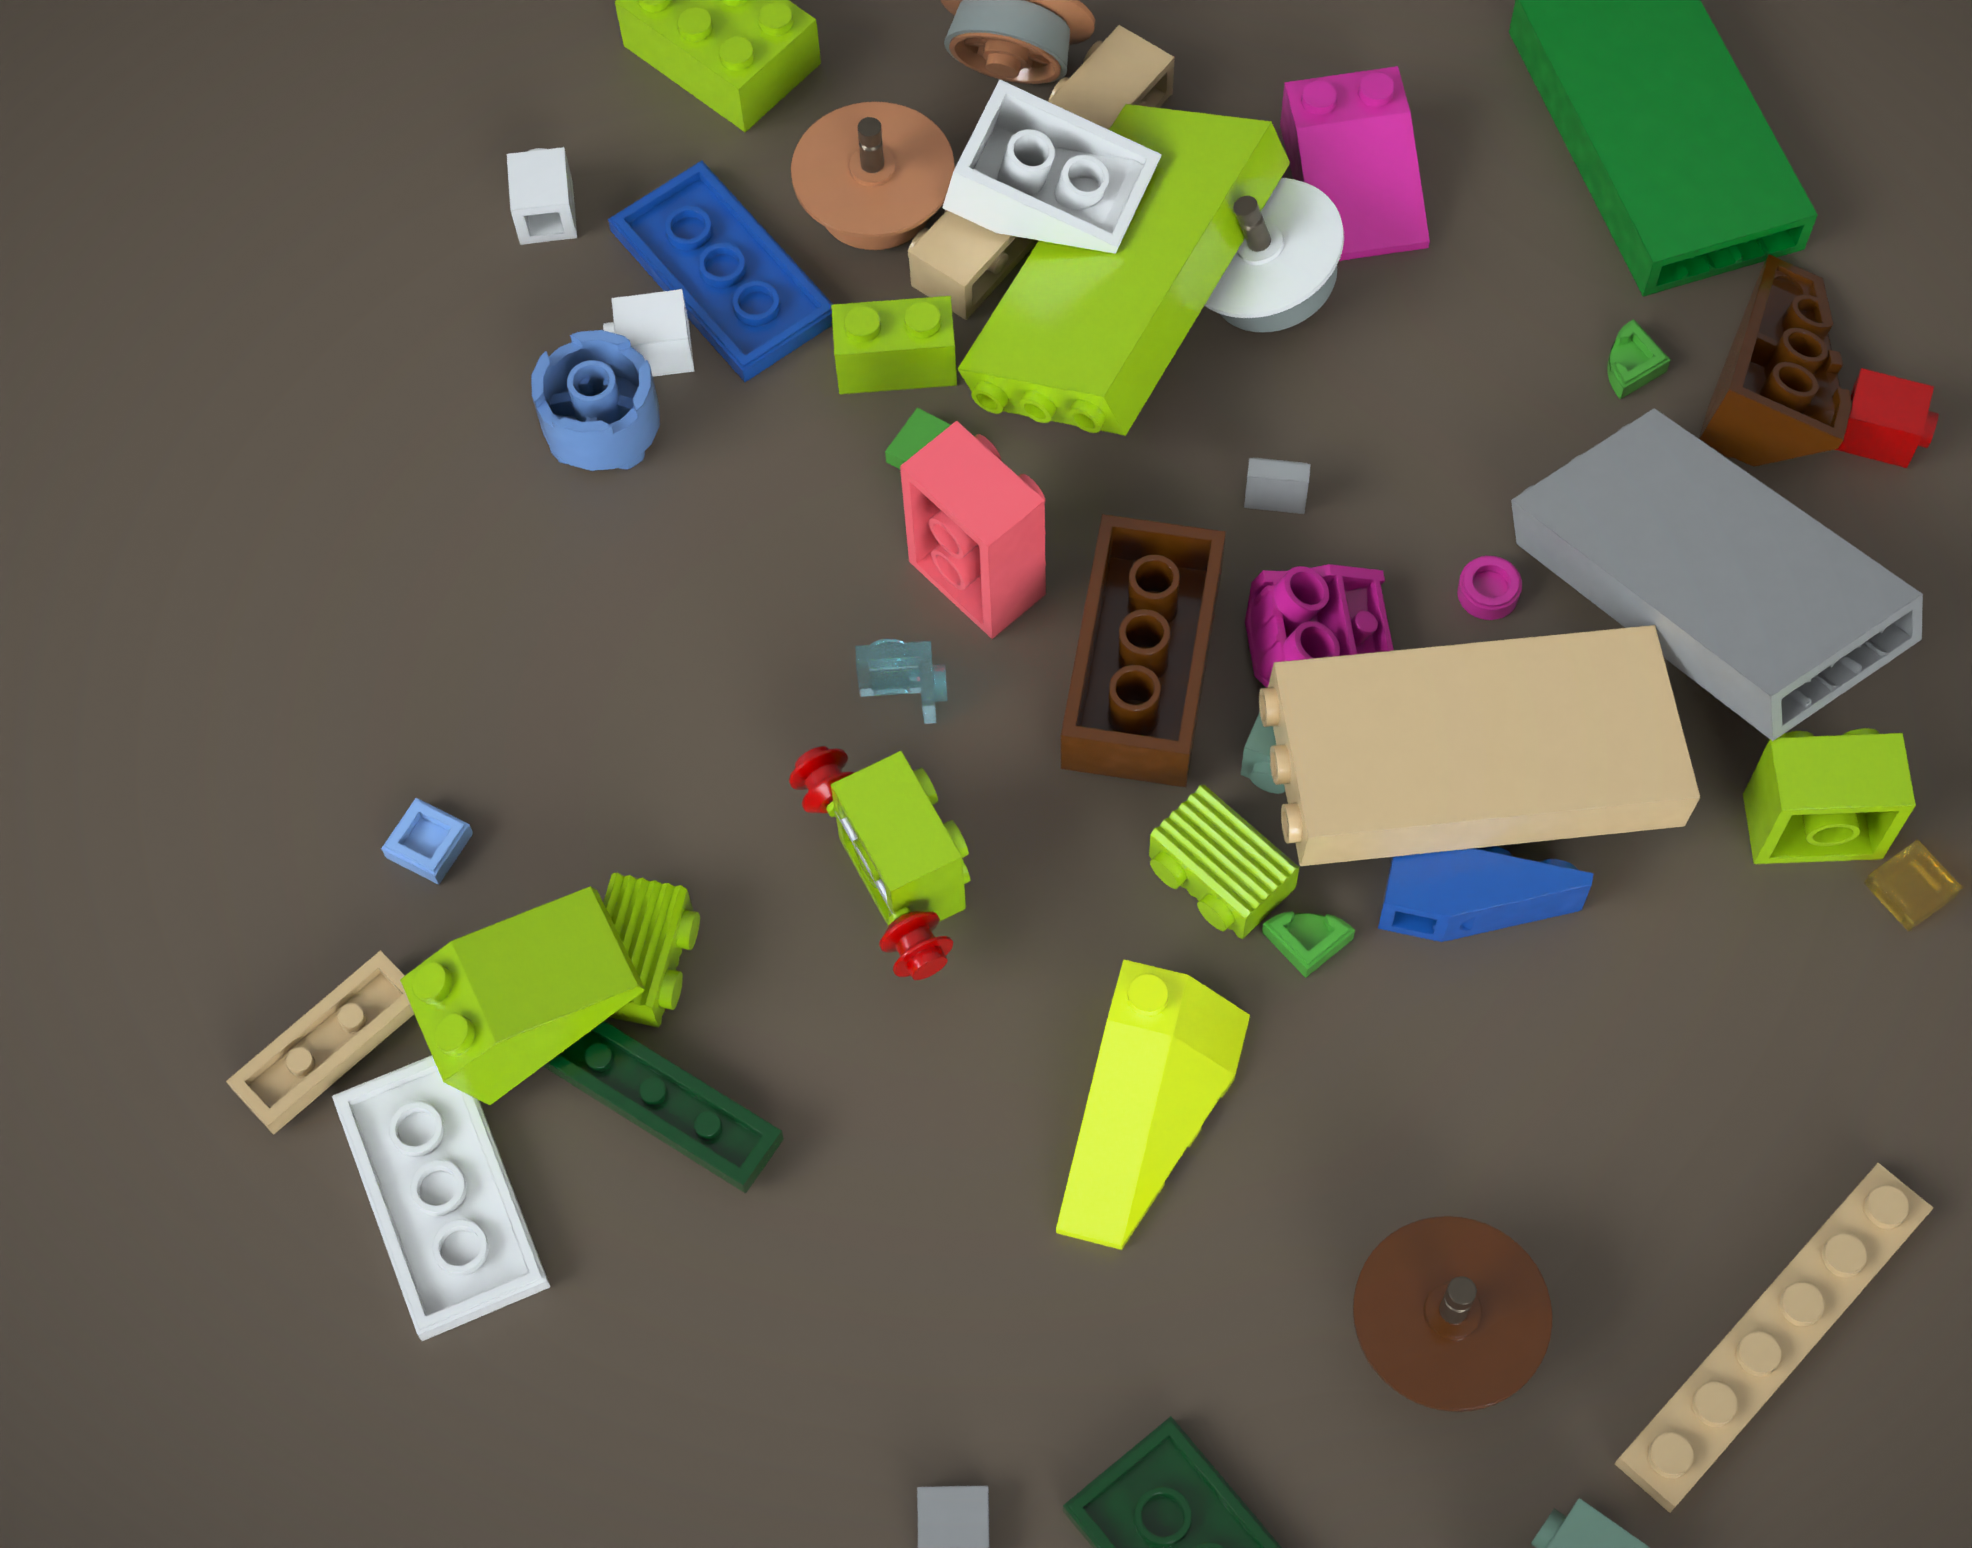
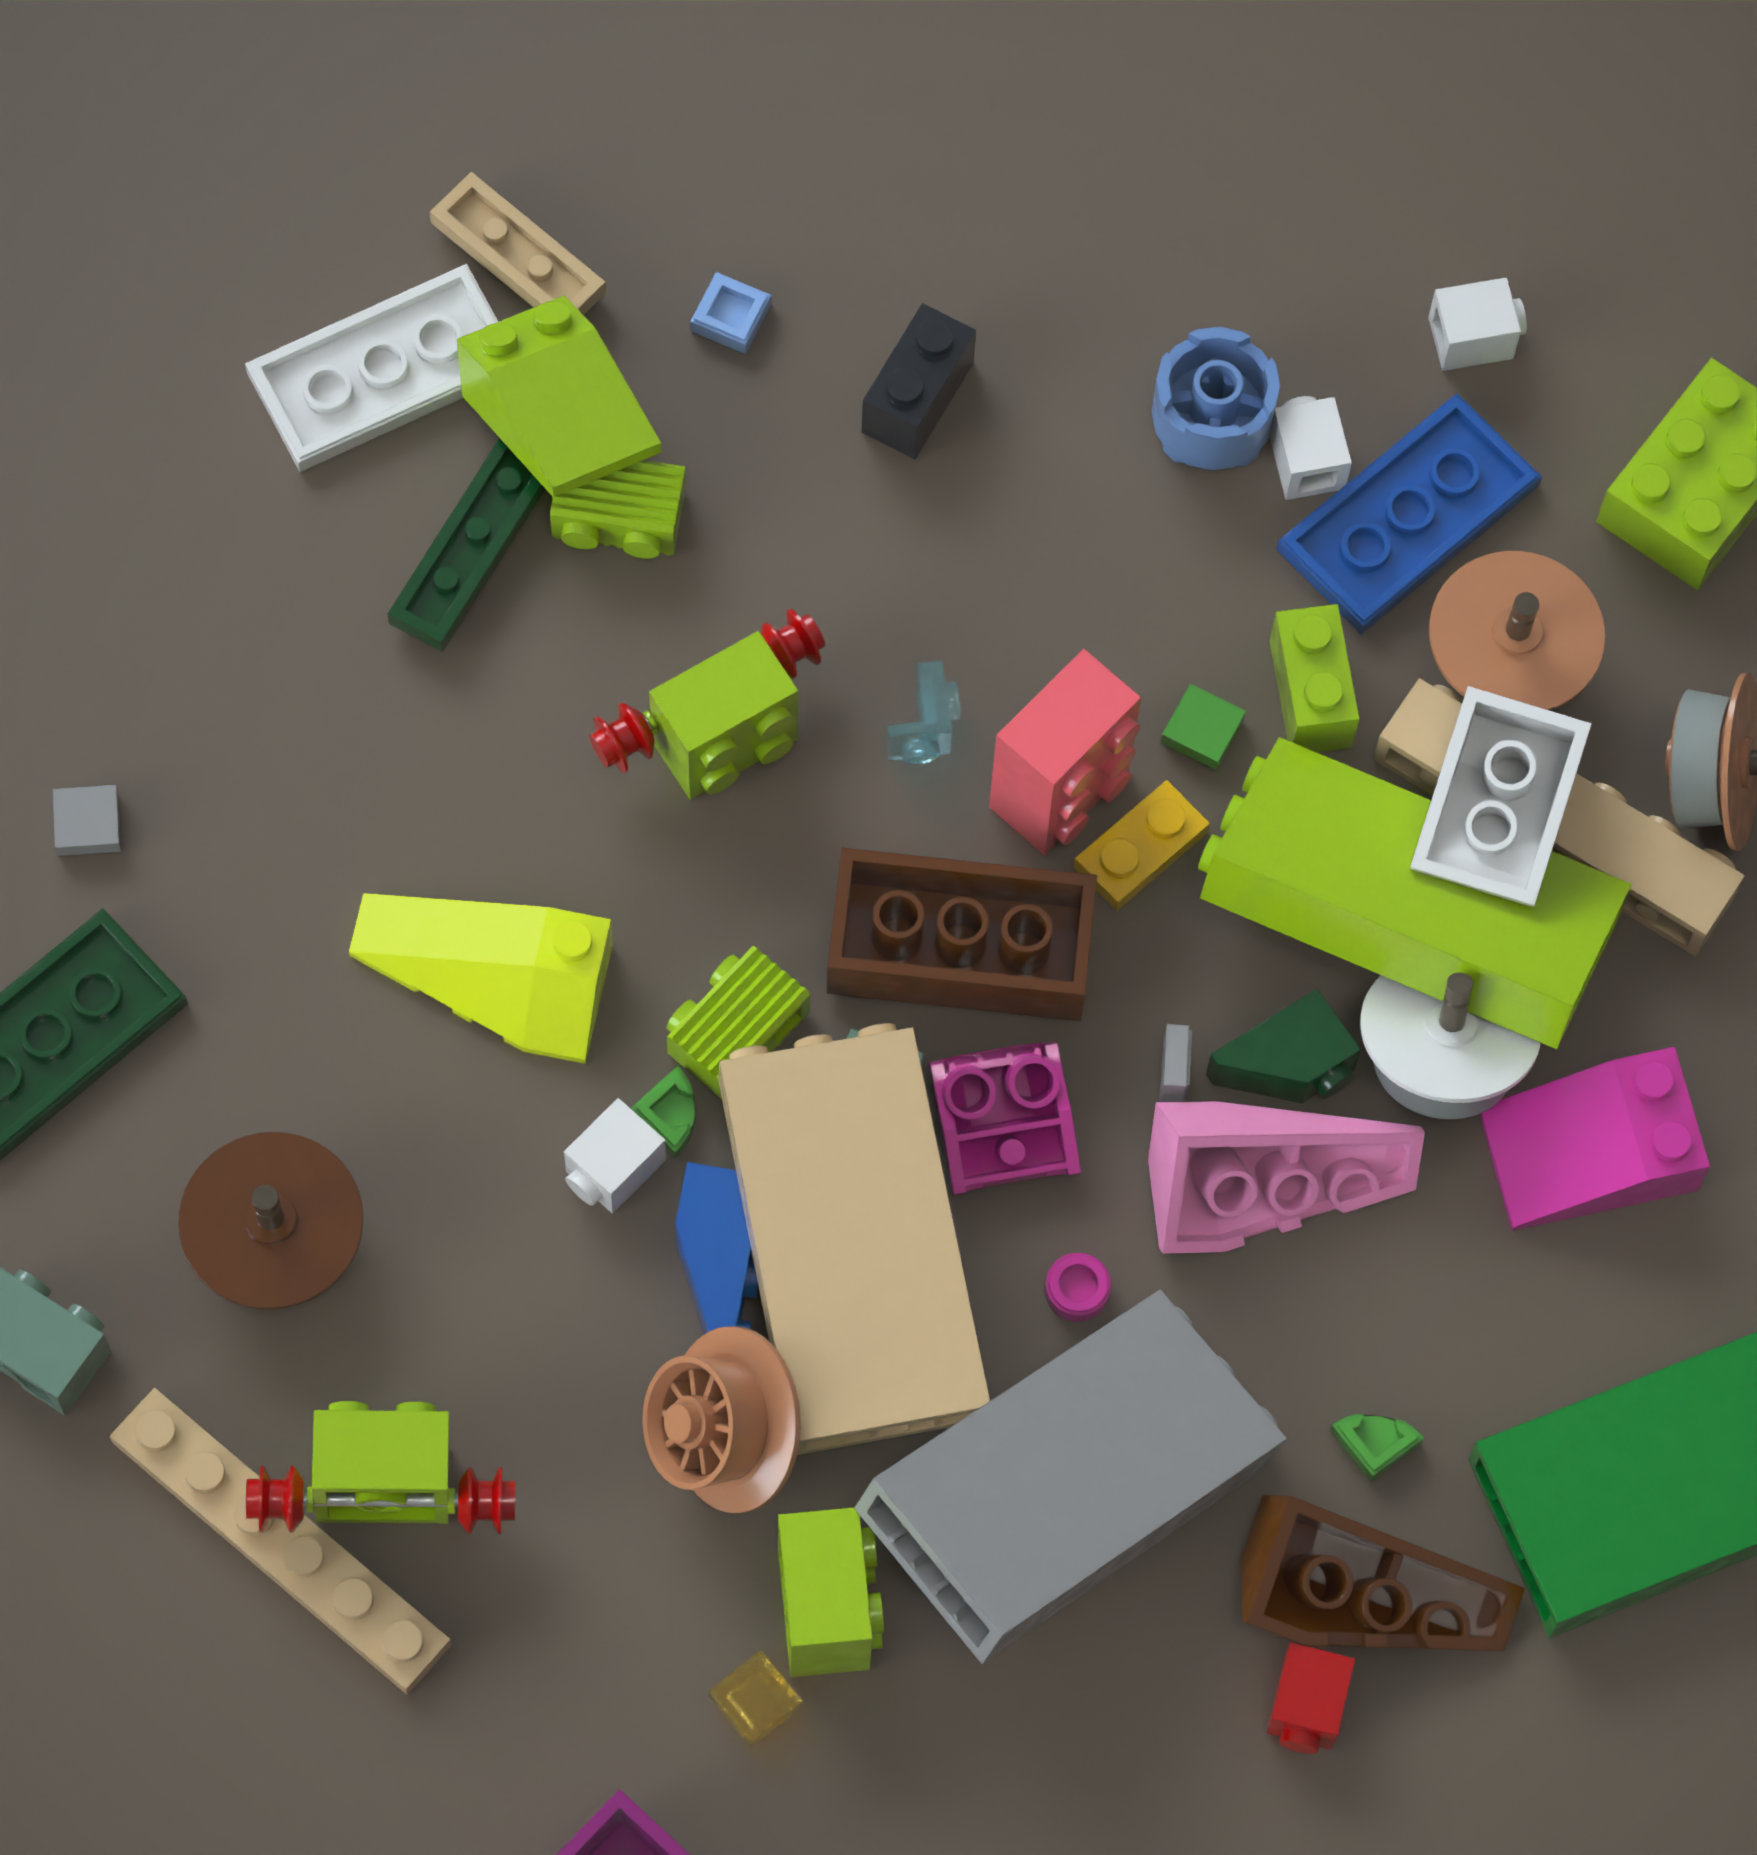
camera: 80 degrees right, 5 degrees up
none -> lime brick [246,1401,515,1534]
none -> white brick [564,1098,666,1214]
none -> nougat piece [642,1326,801,1513]
none -> black brick [861,303,976,459]
none -> yellow plate [1073,780,1210,911]
none -> bright pink wedge [1148,1101,1425,1254]
none -> dark green slope [1206,989,1361,1103]

